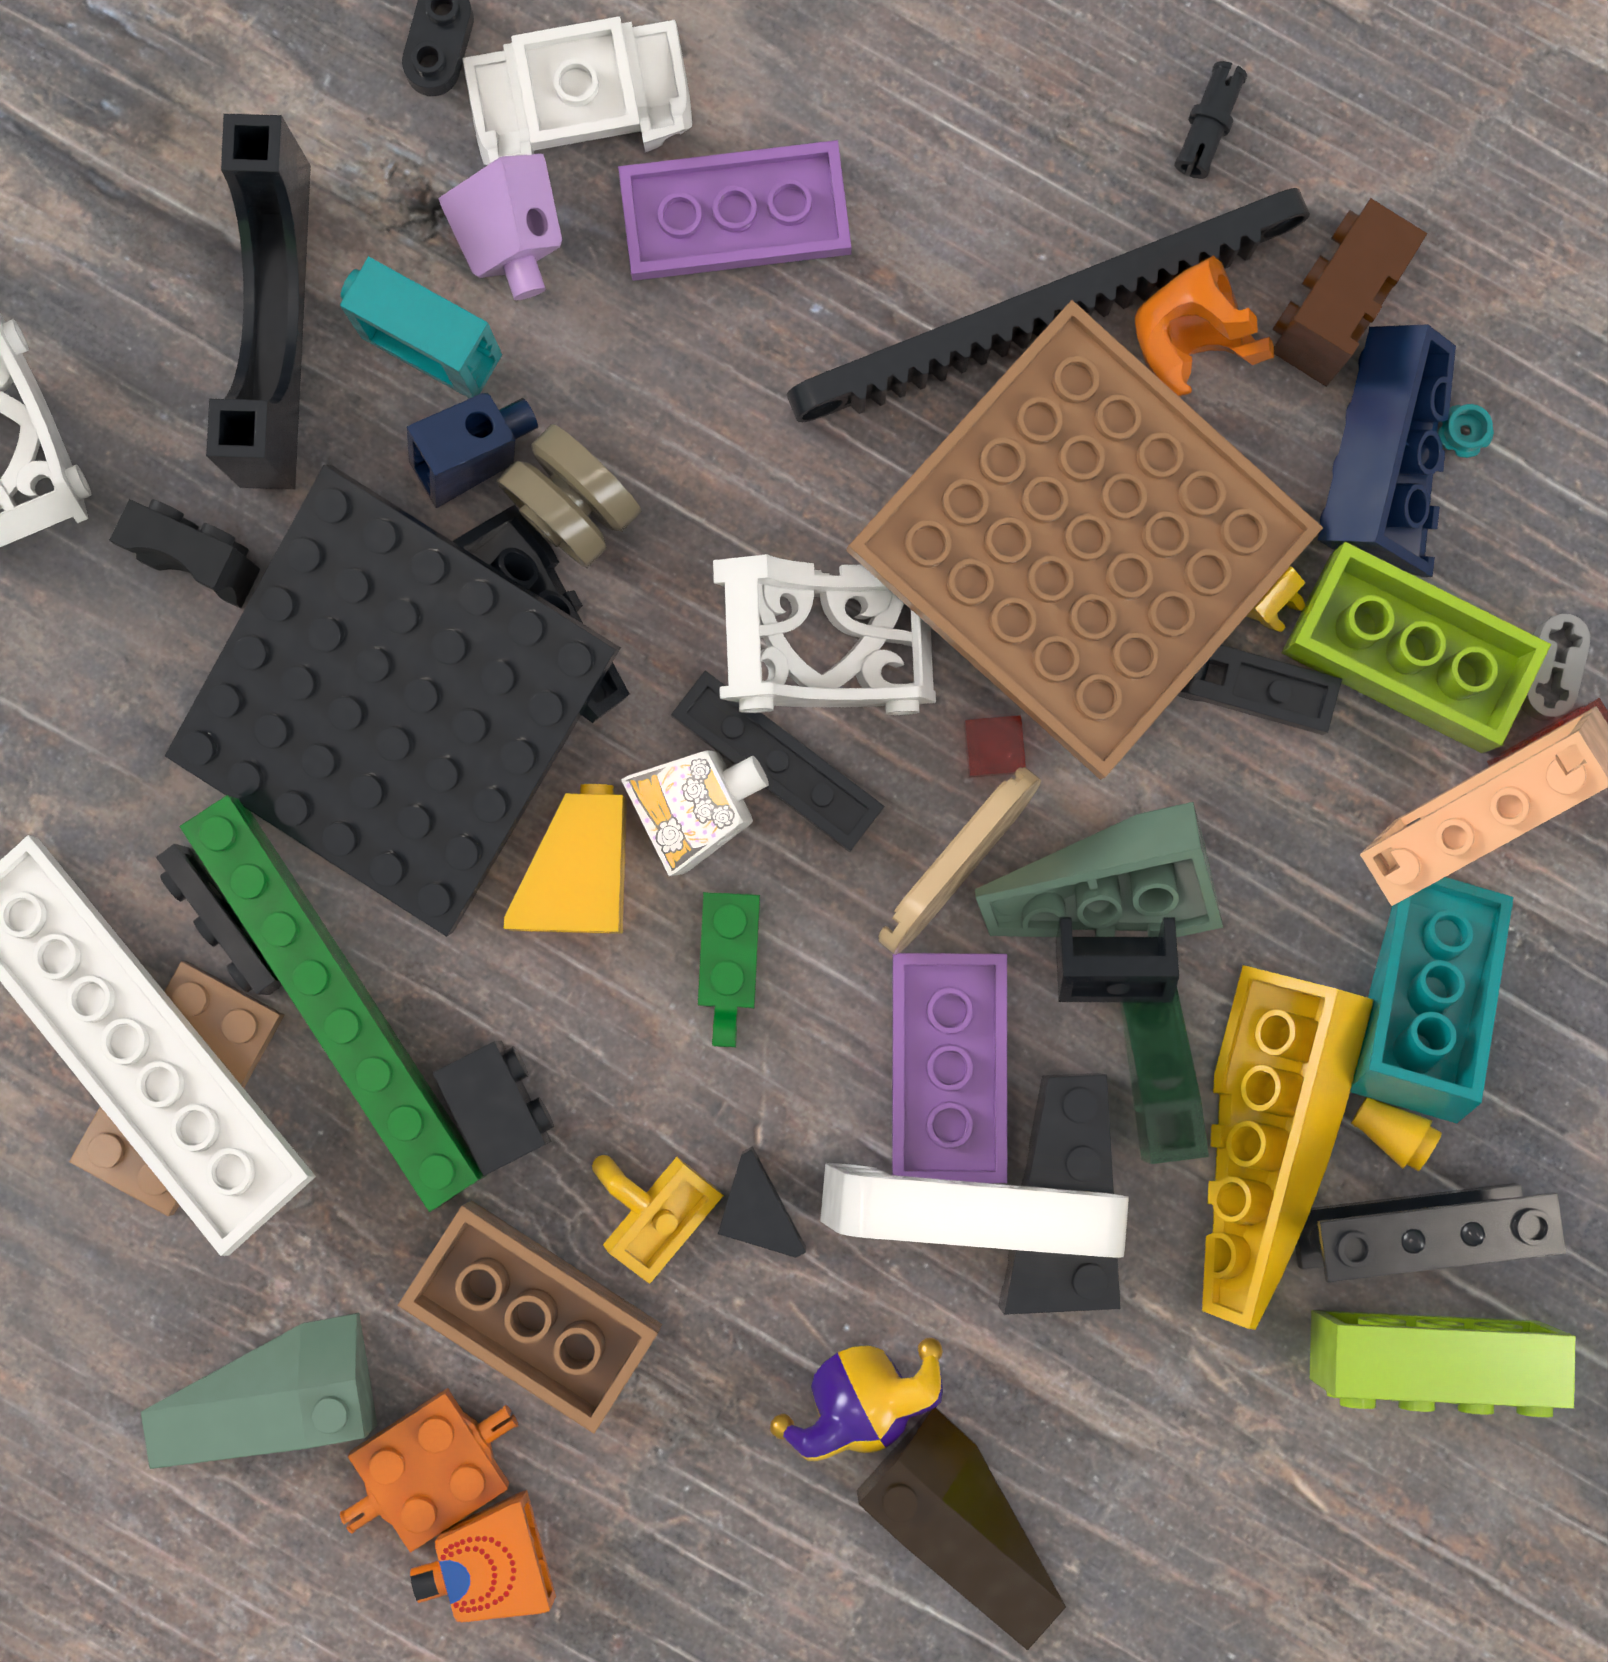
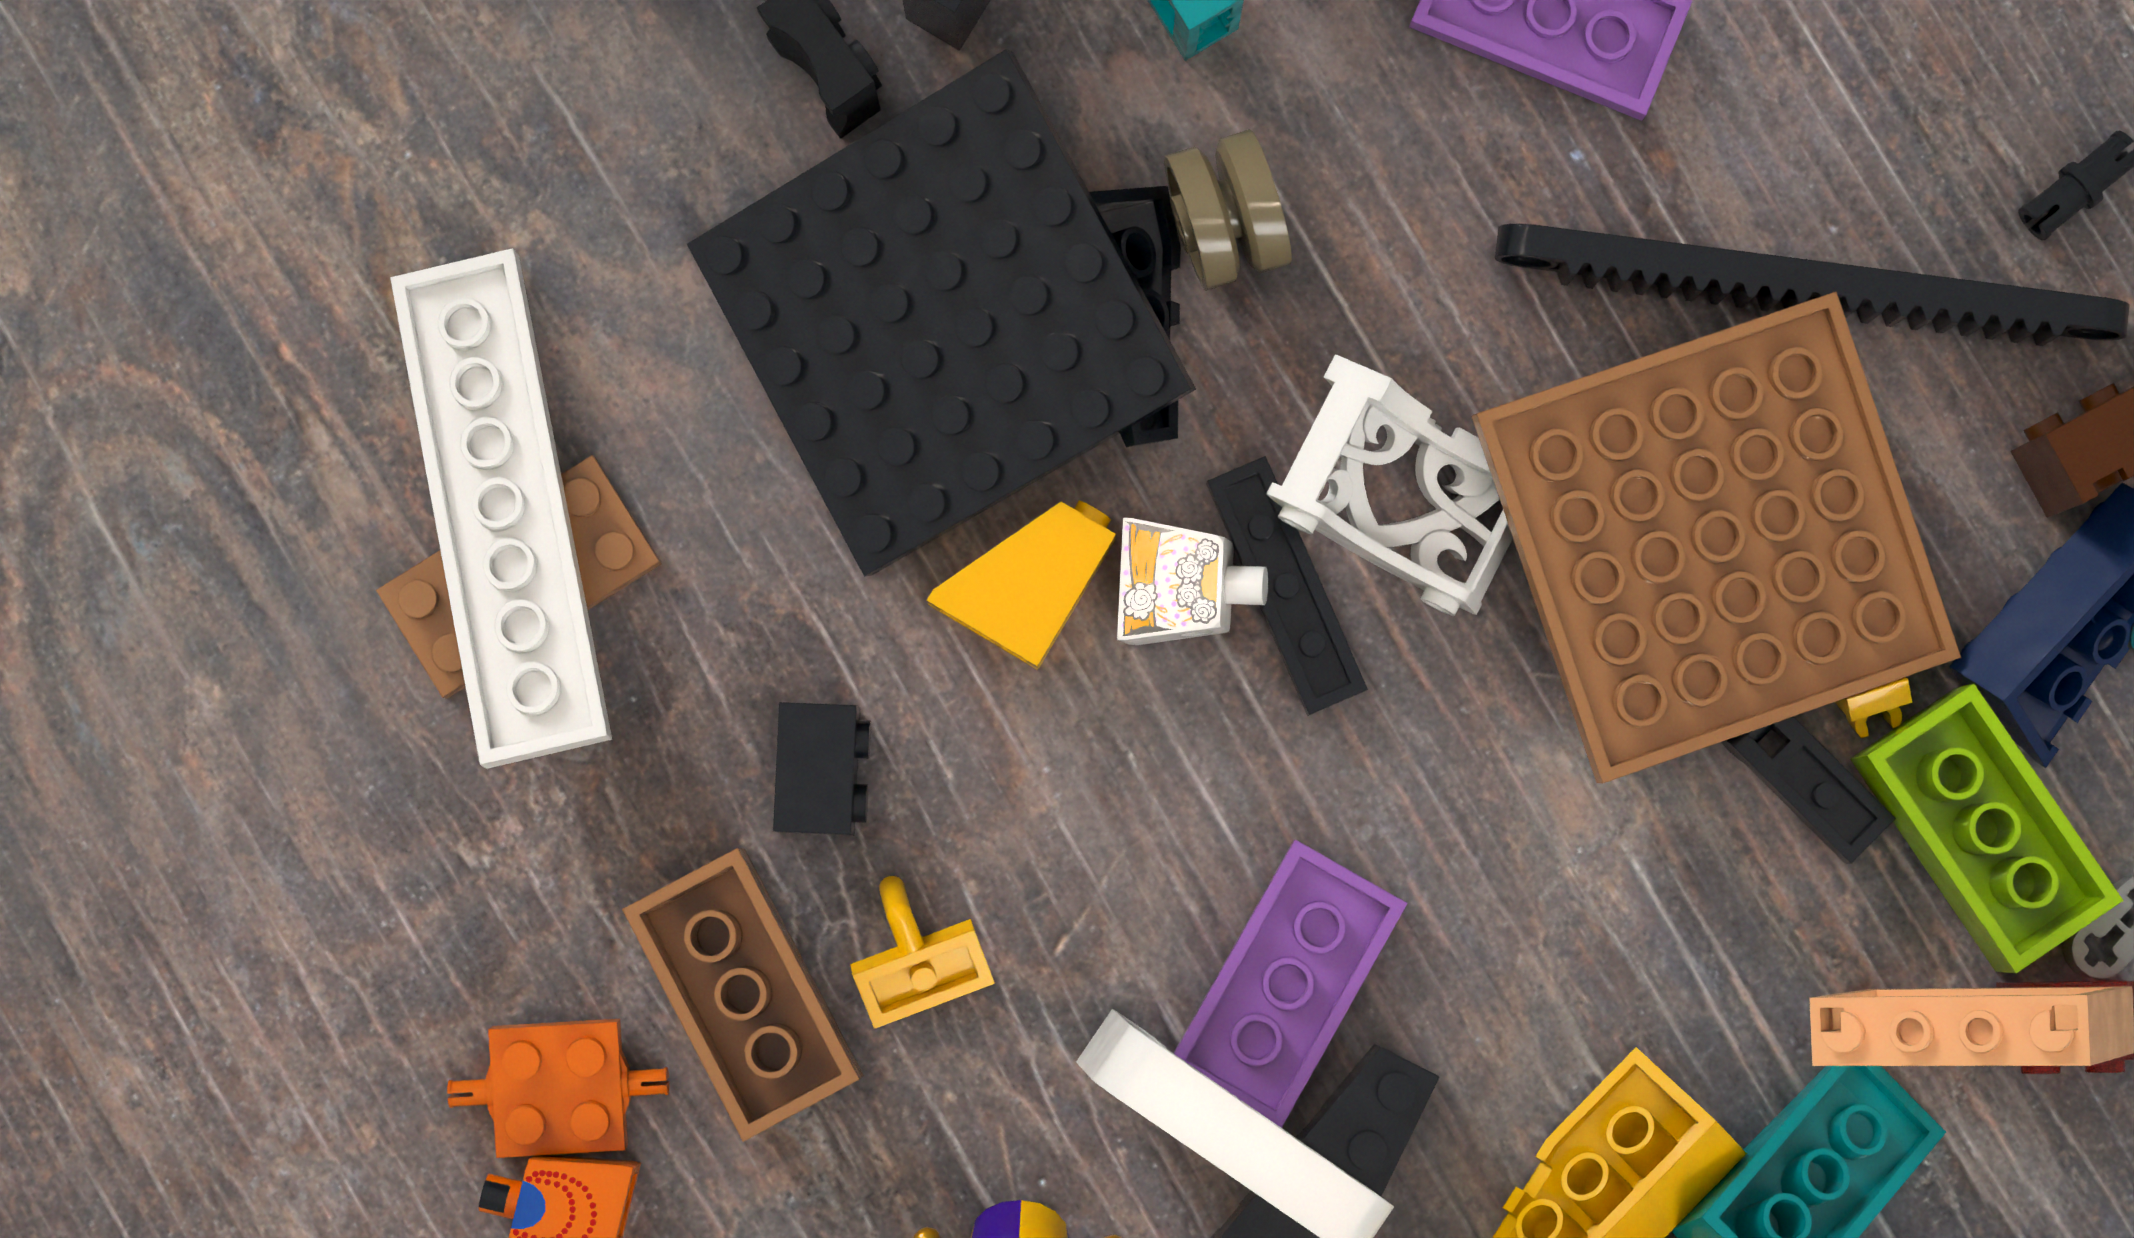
camera: 30 degrees right, 0 degrees up
sand green wedge [141,1313,378,1469] -> none
black plate [156,844,282,995] -> none
green brick [179,795,487,1212] -> none
dark blue torso [407,393,539,508] -> none
green plate [698,892,760,1048] -> none
black slope [718,1146,806,1258] -> none
tan tile [879,767,1041,955] -> none
clear red plate [964,715,1026,778] -> none
sand green wedge [975,802,1223,937] -> none
black panel [1056,917,1179,1003] -> none
clear green slope [1120,988,1209,1164] -> none
orange piece [1135,255,1274,396] -> none

